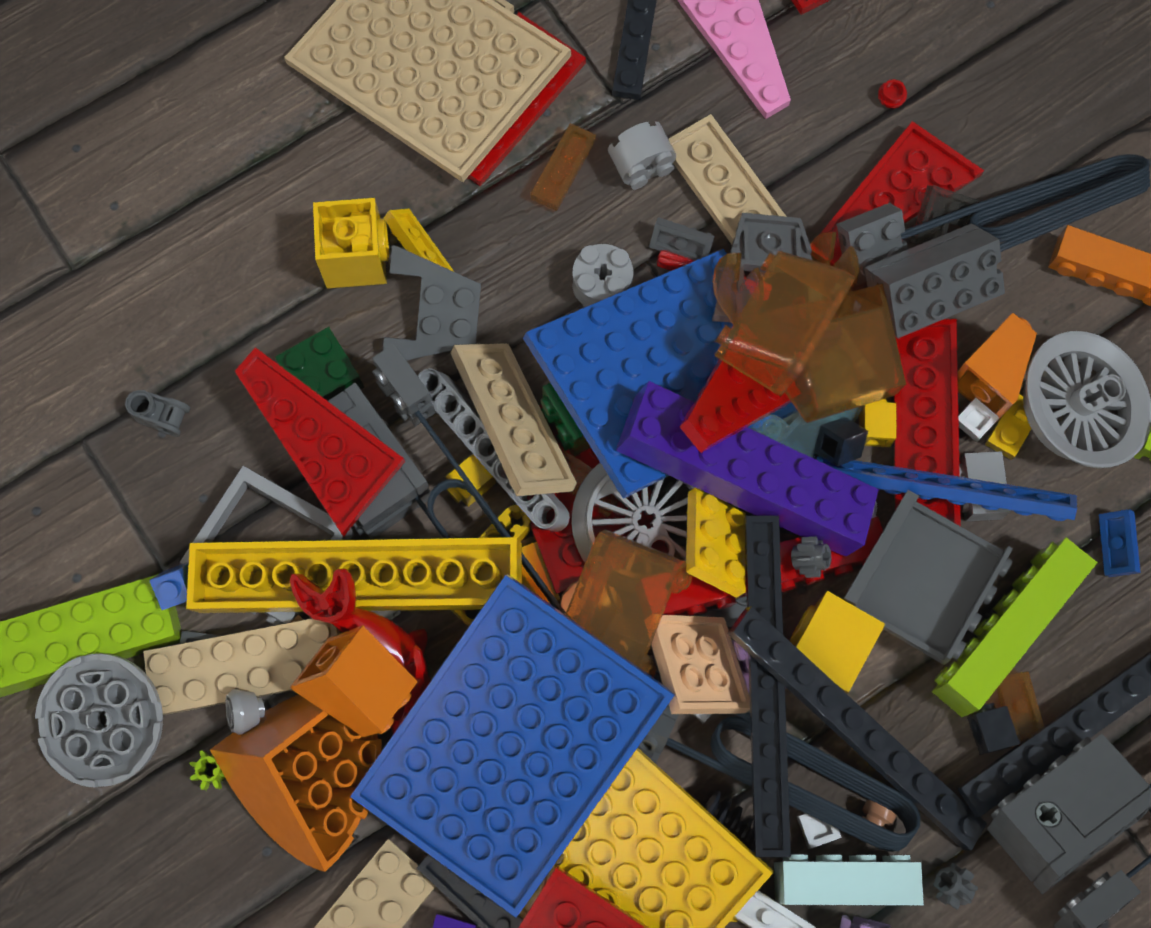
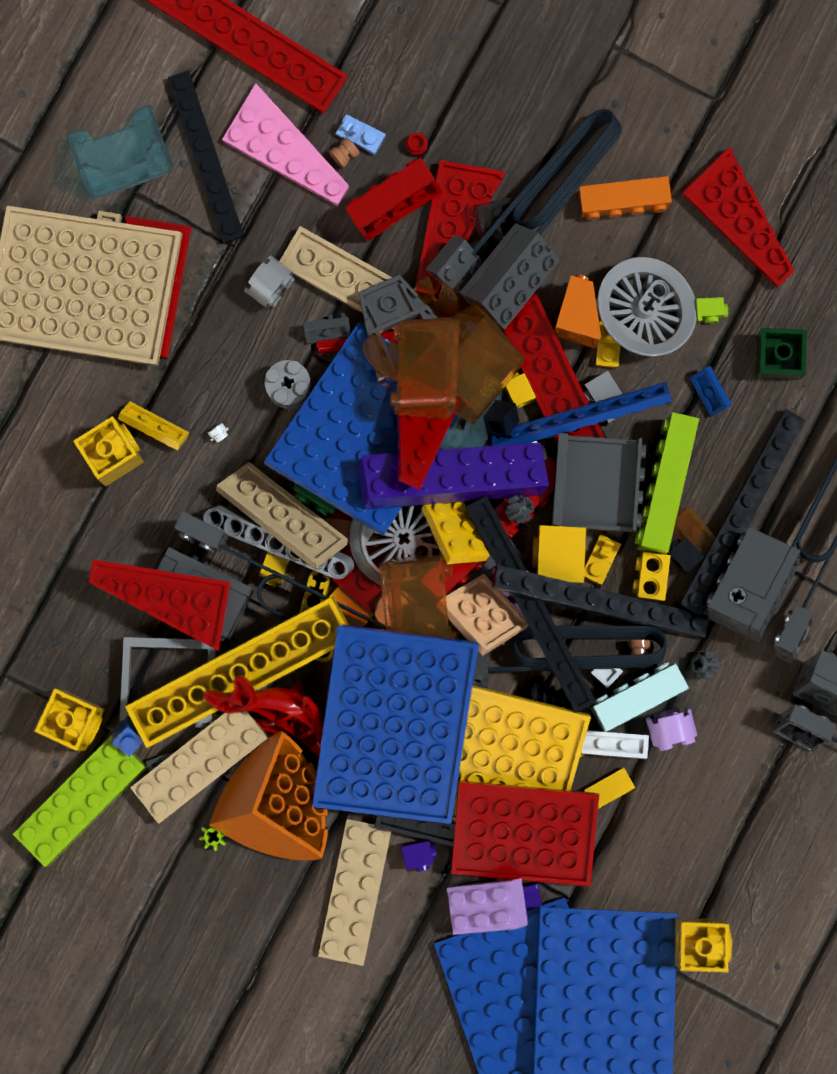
camera: 25 degrees left, 10 degrees up
light grey brick [35,653,163,787] -> none
dark grey piece [125,390,191,437] -> none
light grey cone [225,689,265,735] -> none
dark green brick [275,327,364,401] -> none
orange slope [290,625,418,737] -> none
dark grey wing [383,245,481,361] -> none
clear orange plate [531,123,596,211] -> none
white plate [958,398,1000,442] -> none
none -> yellow brick [34,688,105,751]
none -> white plate [208,423,229,443]
none -> nougat wheel [329,137,360,169]
none -> light blue plate [336,114,386,155]
none -> red brick [345,157,443,242]
none -> yellow plate [584,534,621,585]
none -> yellow brick [632,552,671,602]

